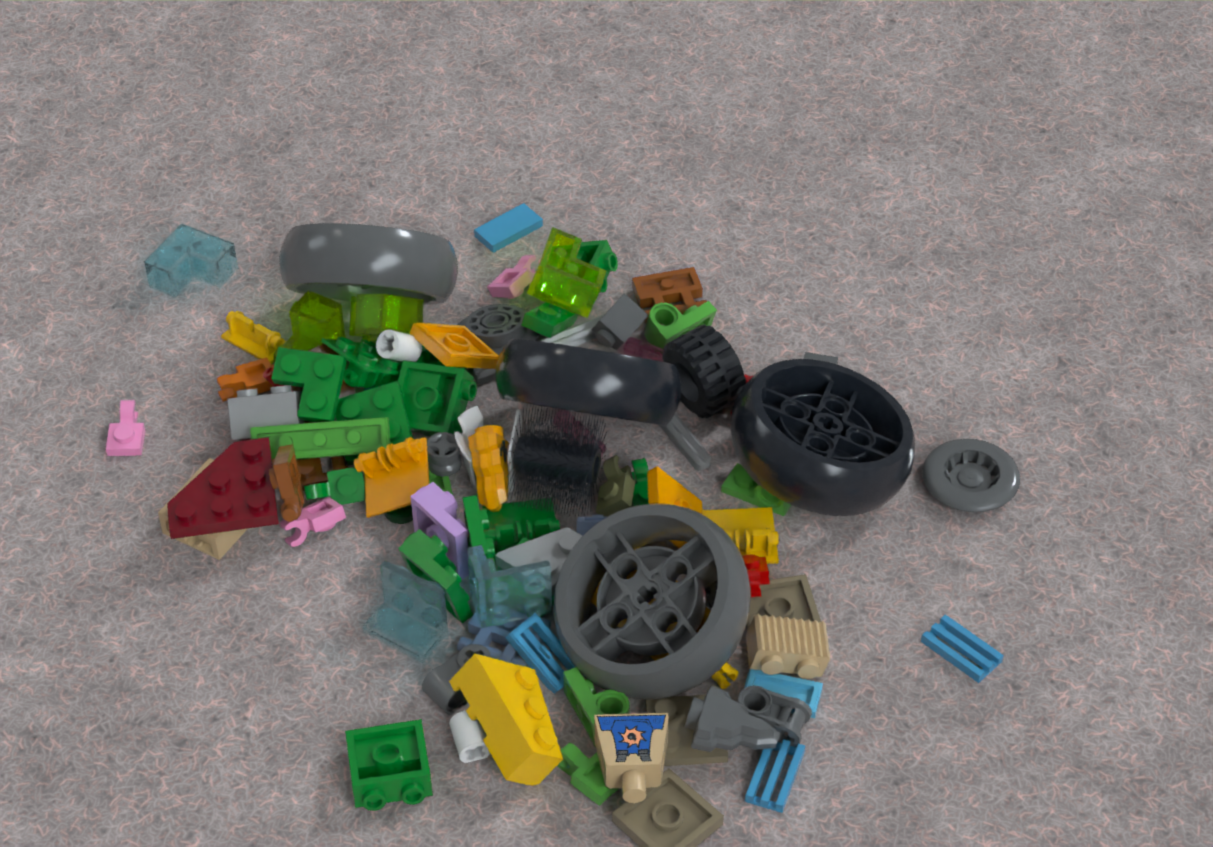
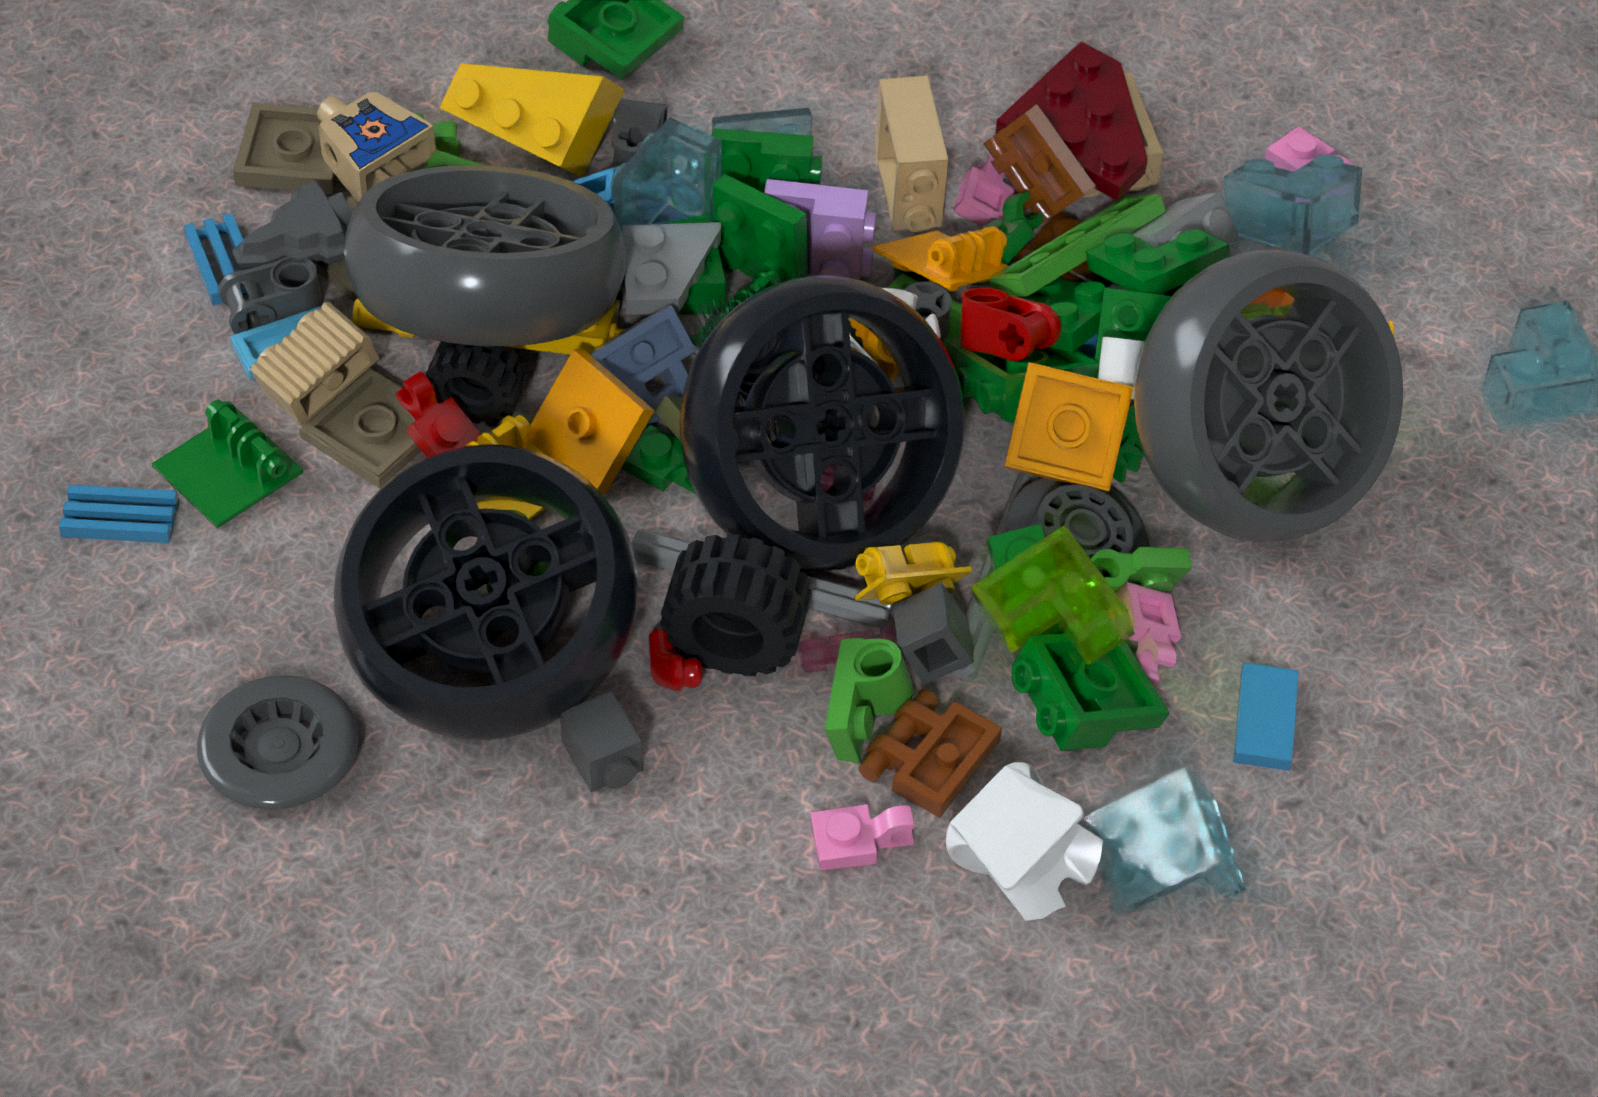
camera: 135 degrees right, 5 degrees up
none -> green hinge [152,400,304,529]
none -> bright pink plate [810,804,915,870]
none -> yellow hinge [854,541,972,605]
none -> tan window [874,75,948,233]
none -> white piece [946,762,1103,921]
none -> red piece [960,287,1061,361]
none -> clear light blue bracket [1085,767,1246,914]
none -> bright green plate [1088,547,1192,596]
none -> clear light blue brick [1223,155,1363,255]

